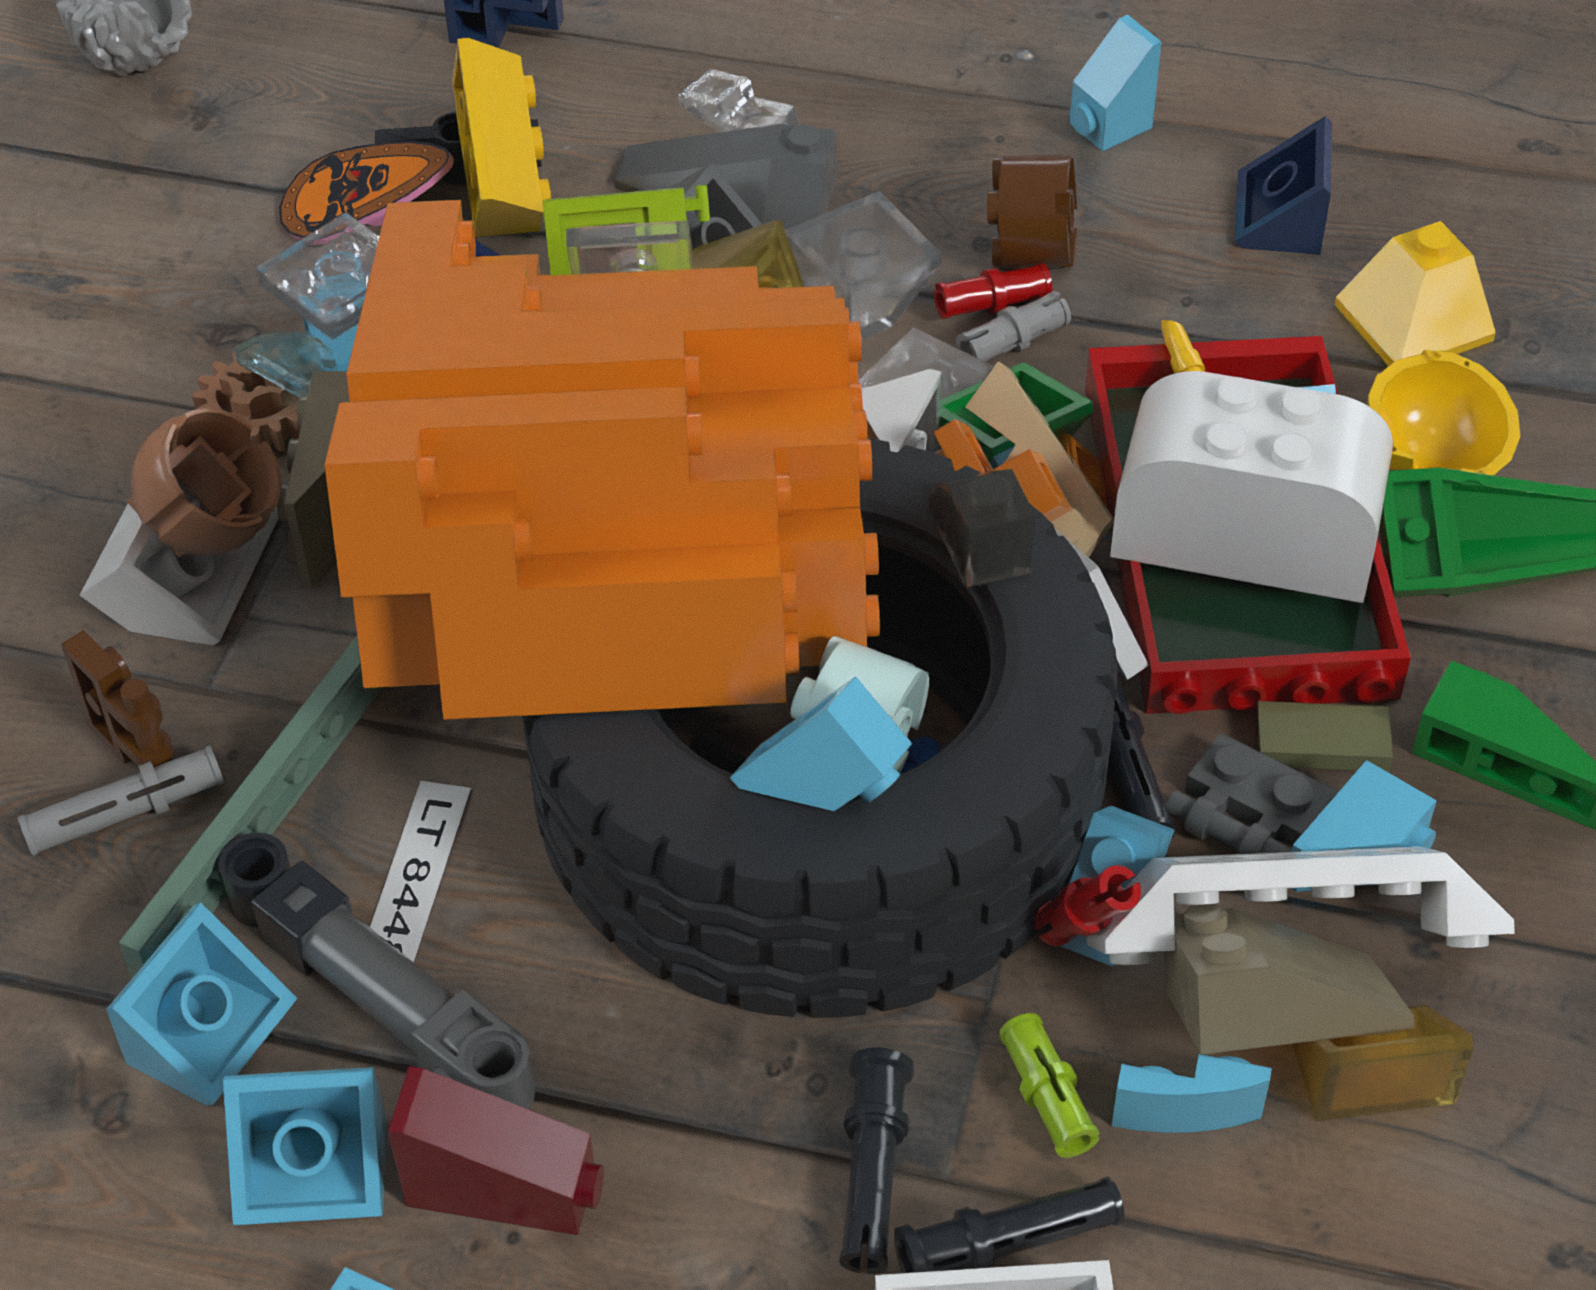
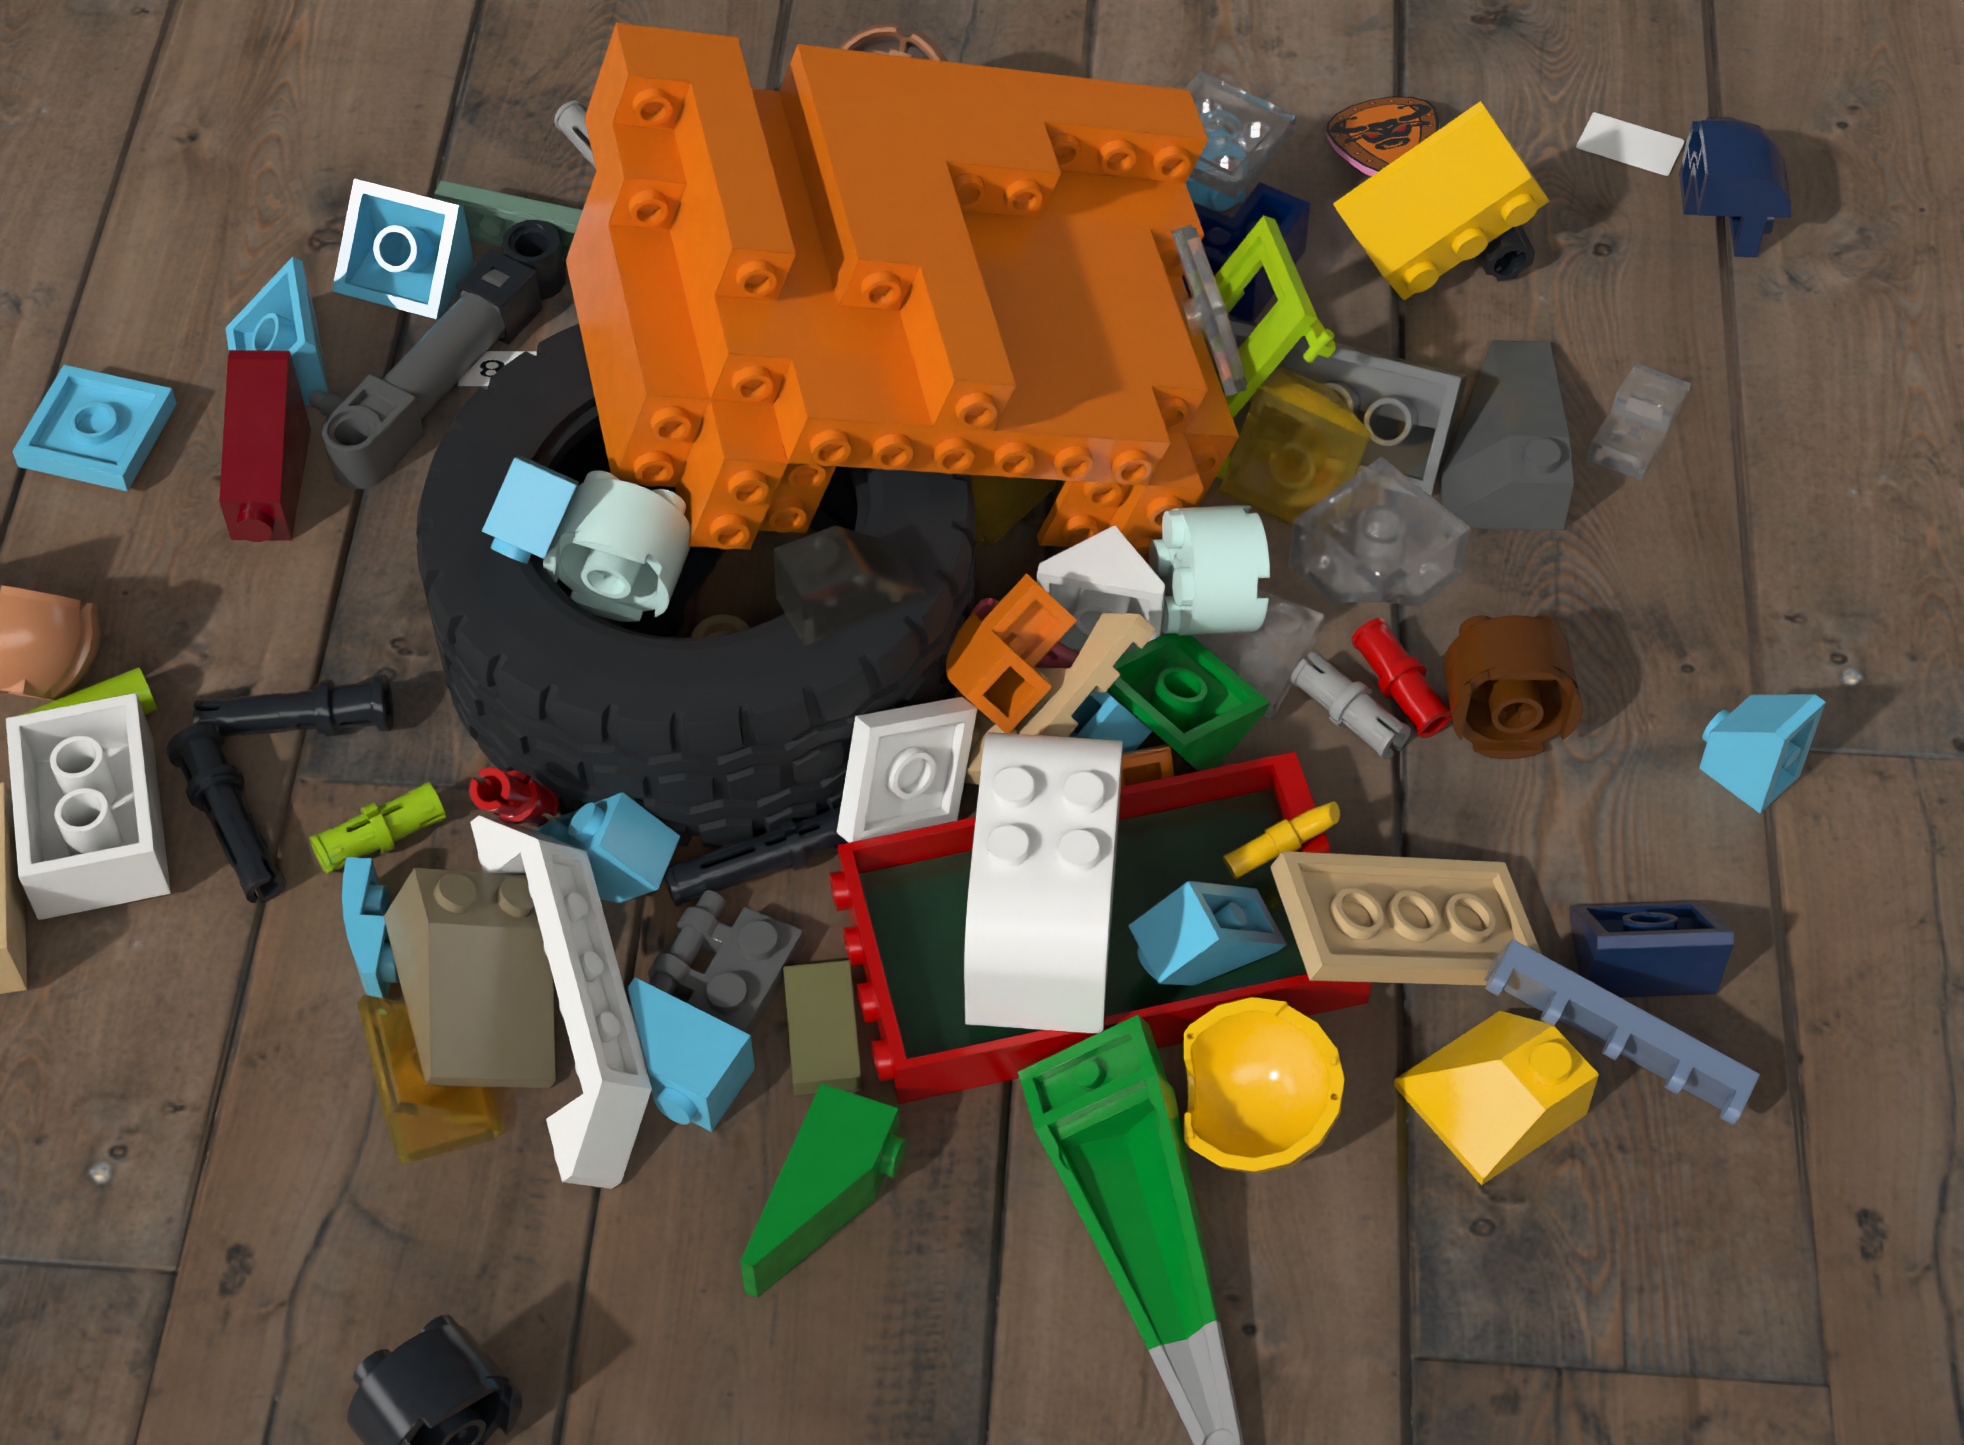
camera: 80 degrees right, 5 degrees up
none -> light aqua brick [1149,505,1270,635]
none -> tan plate [1270,851,1542,986]
none -> sand blue hinge [1484,939,1760,1125]
none -> white sticker [1576,112,1685,176]

